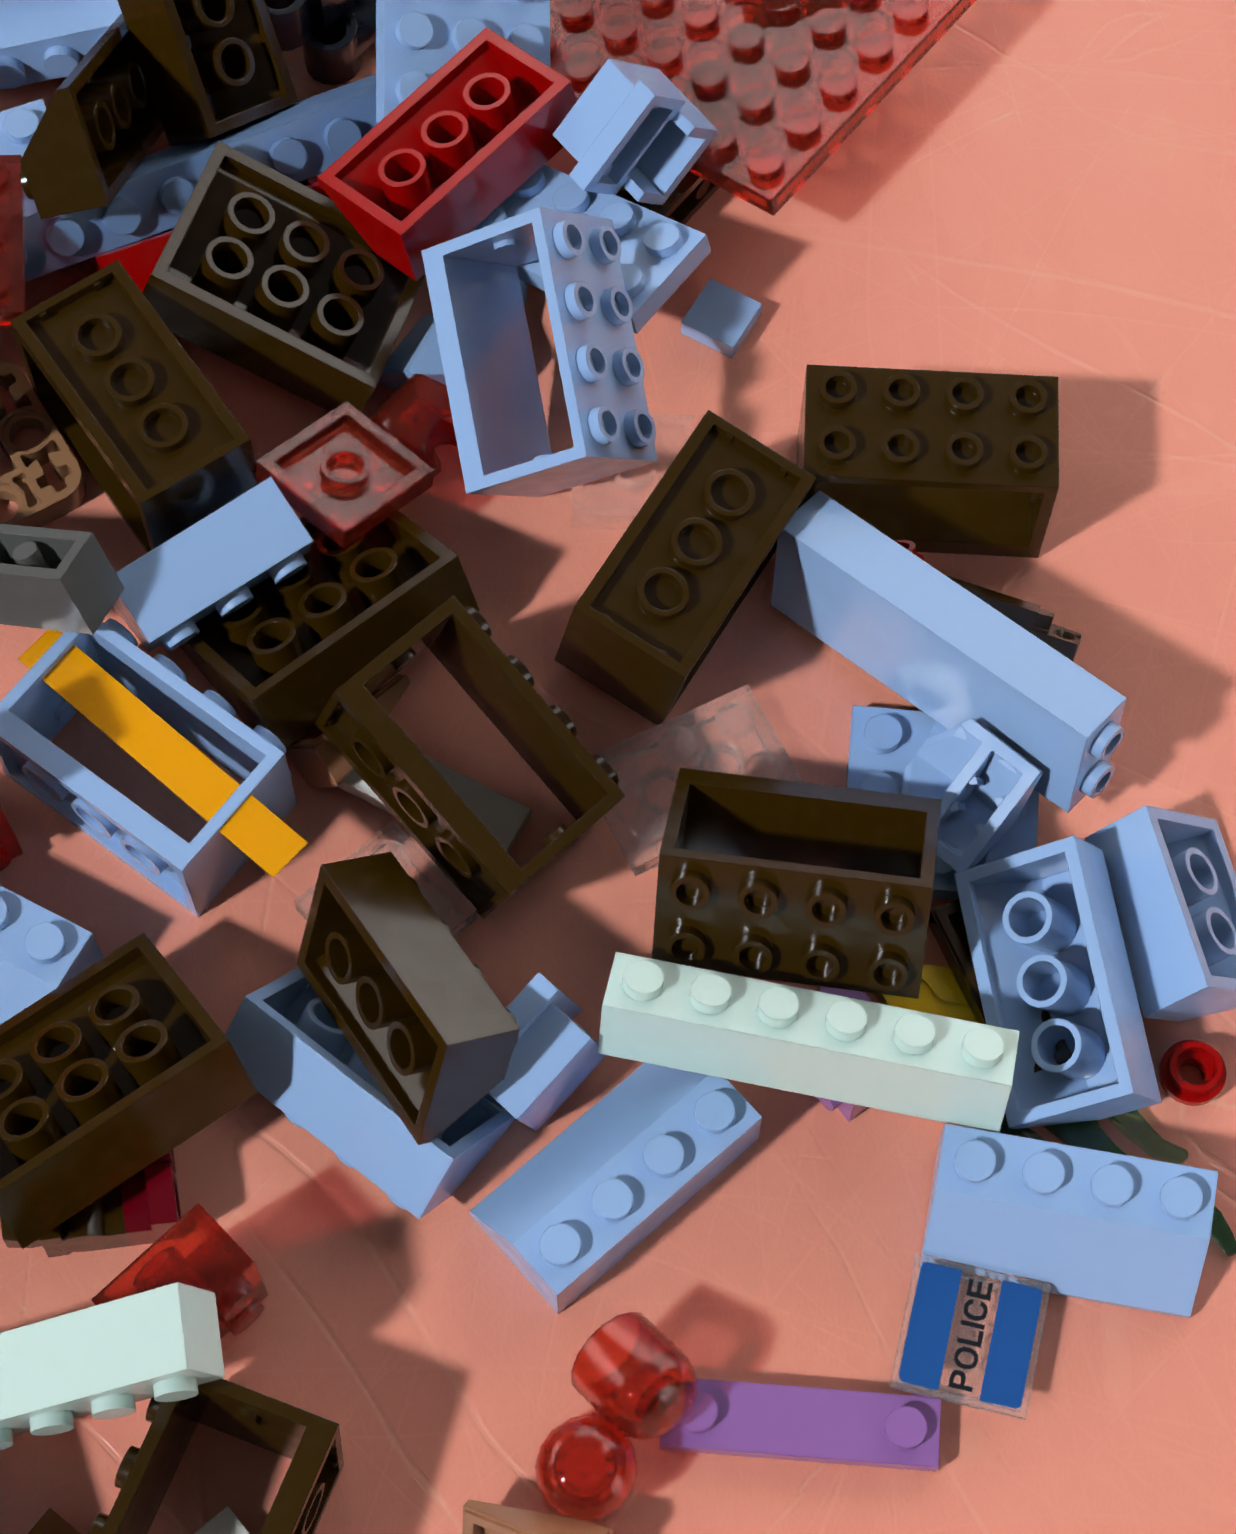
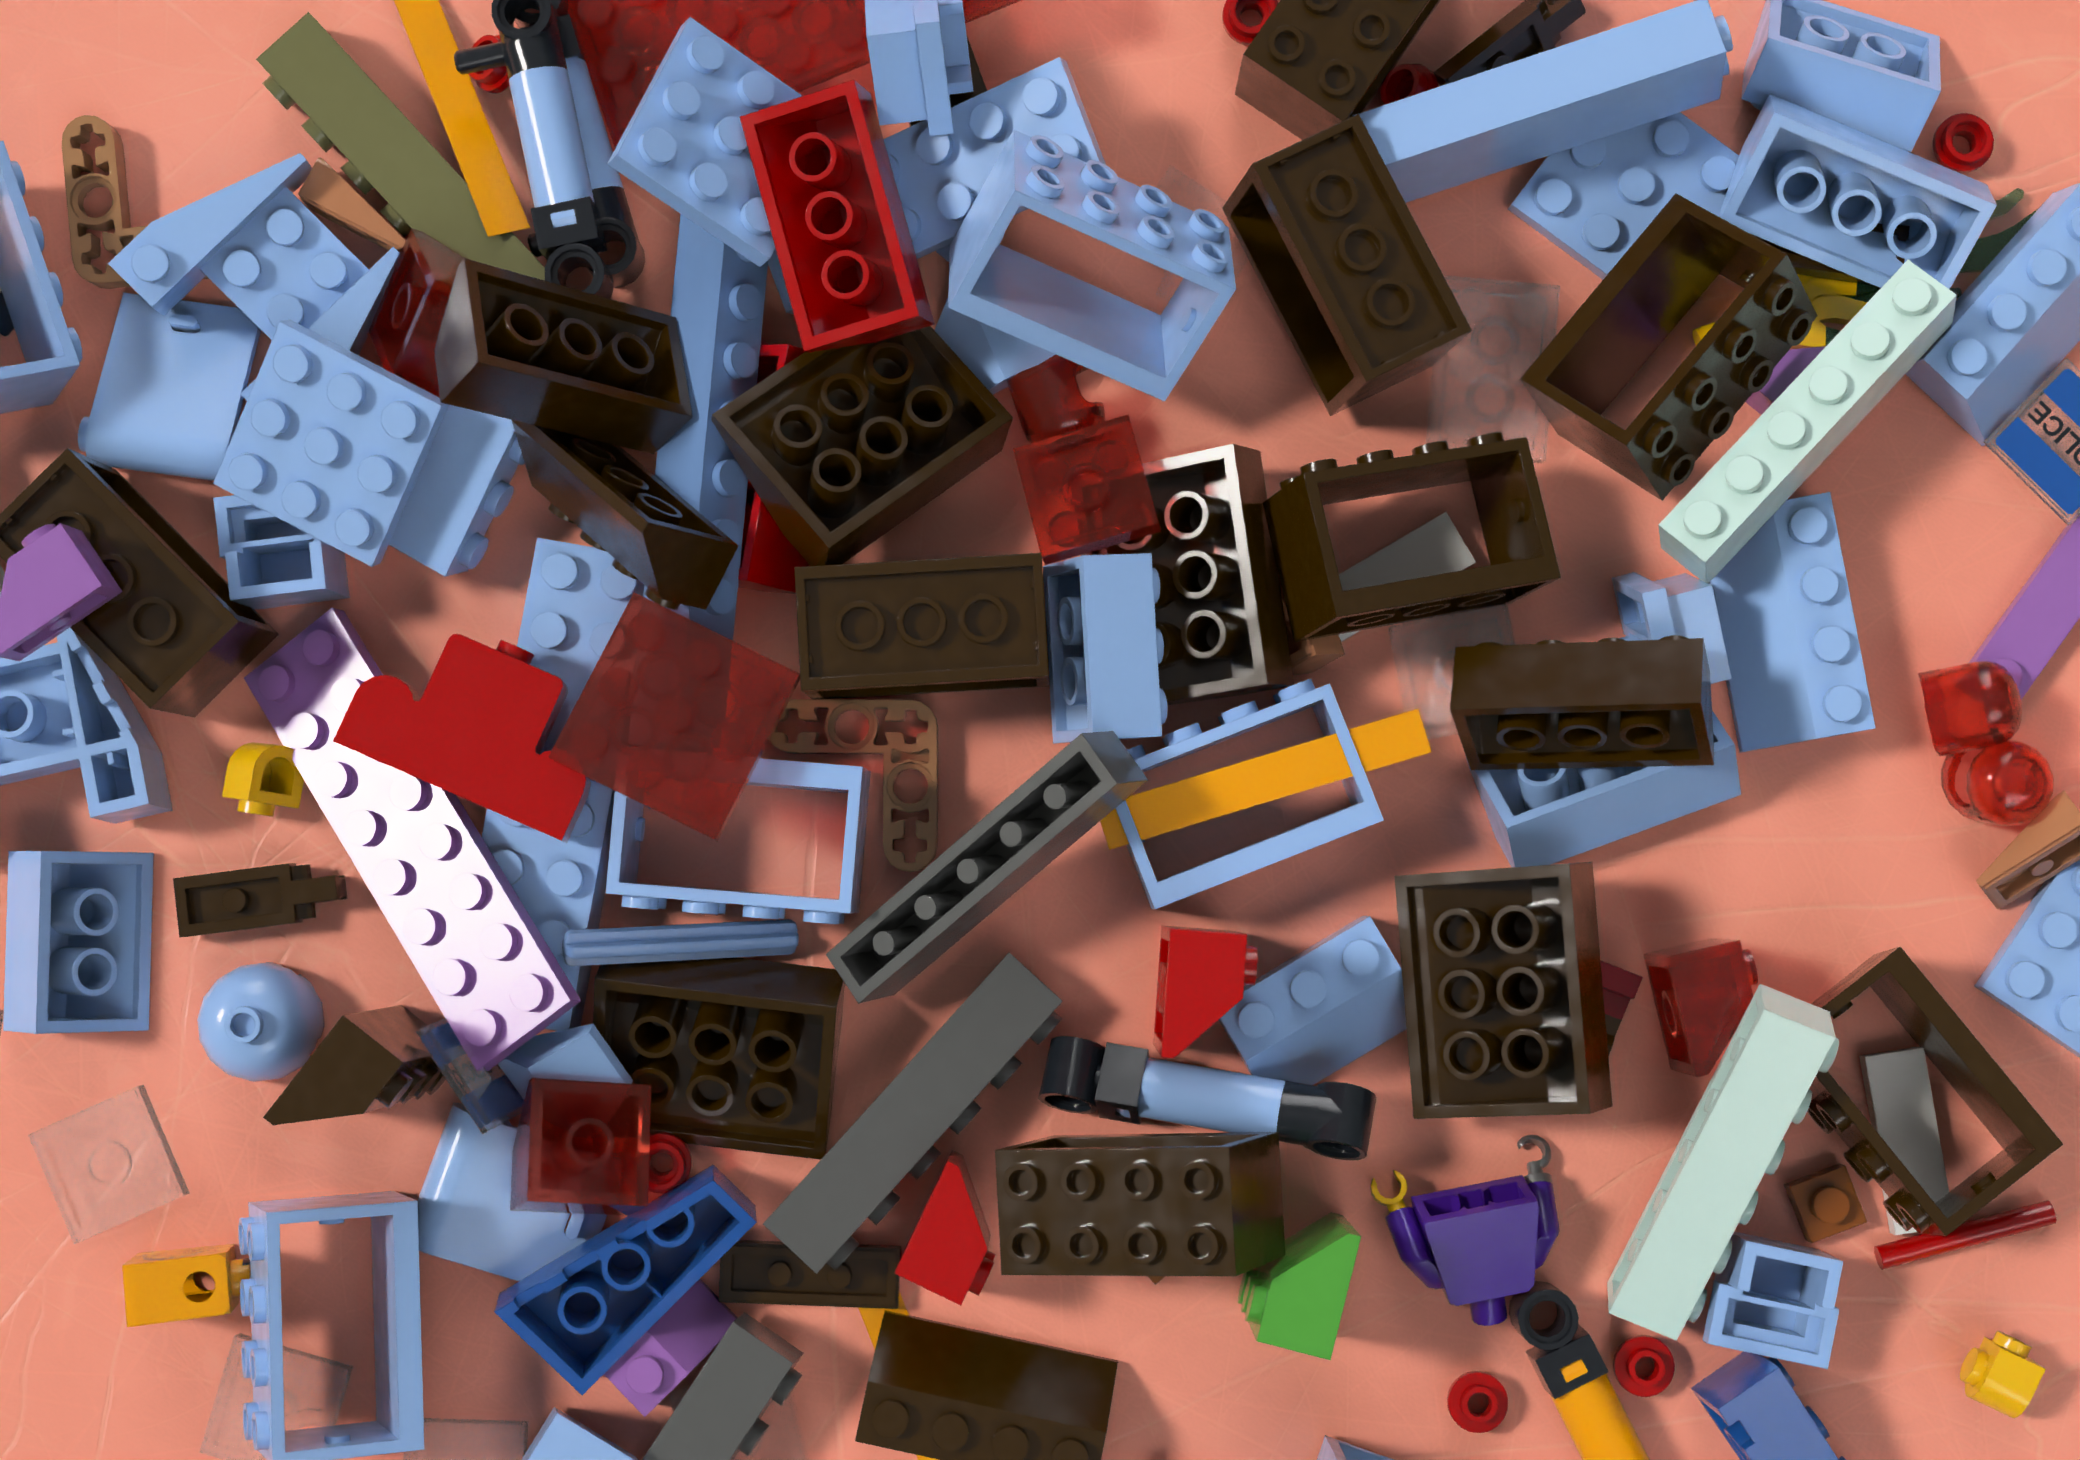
camera: 50 degrees left, 20 degrees up
light blue tile [681,278,762,358] -> none
light blue slope [901,719,1043,872] -> none

